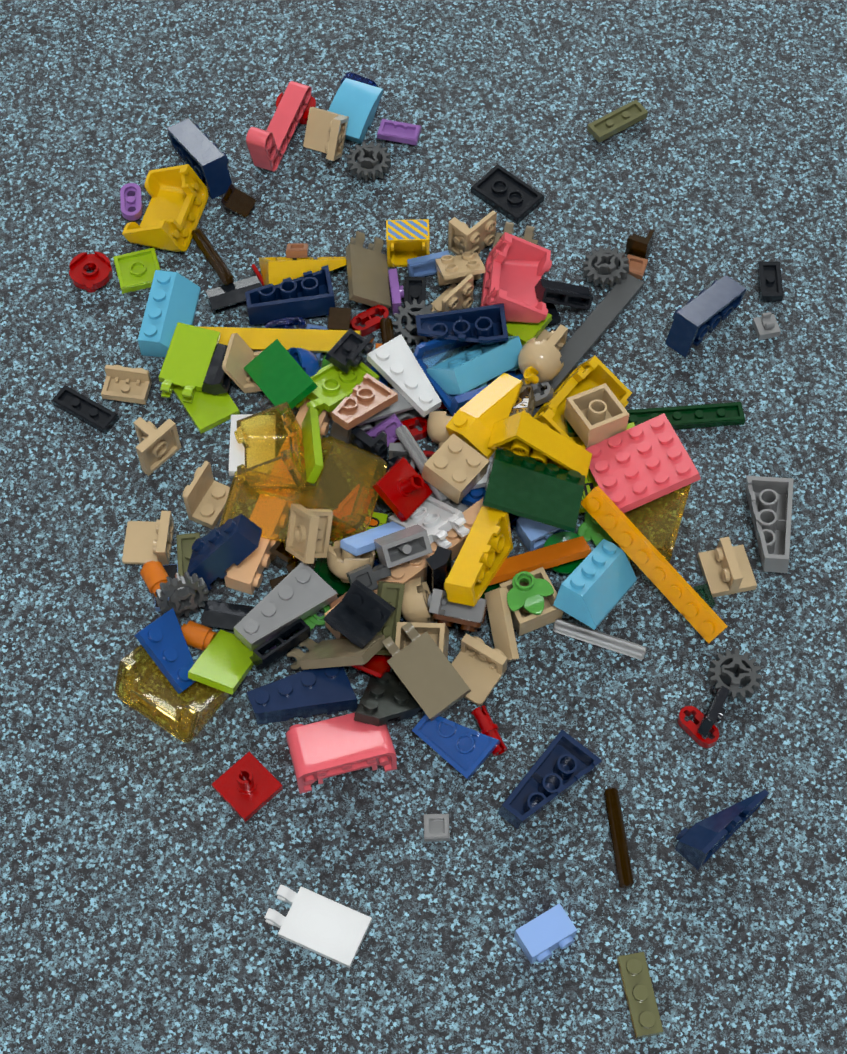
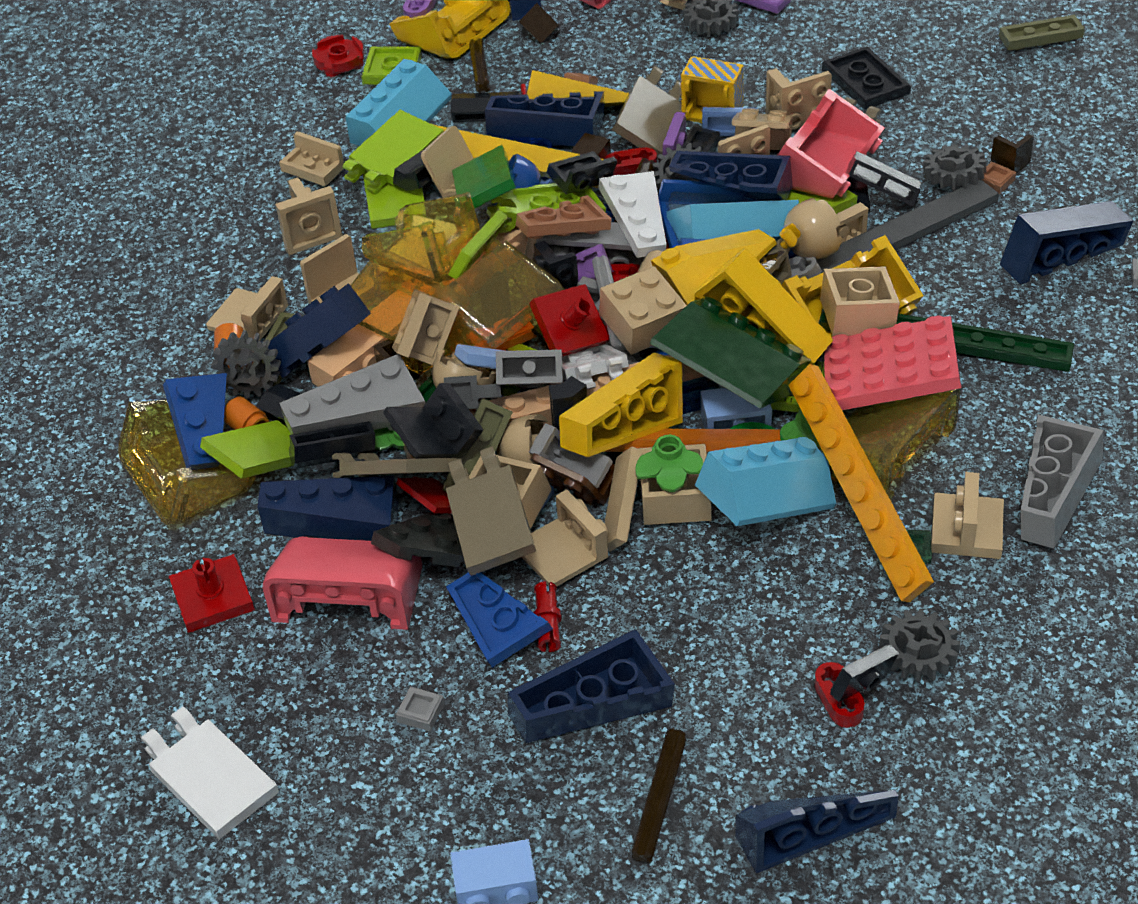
camera: 25 degrees right, 15 degrees down
black tile [51,385,119,434] -> none
light grey axle [553,618,647,660] -> none

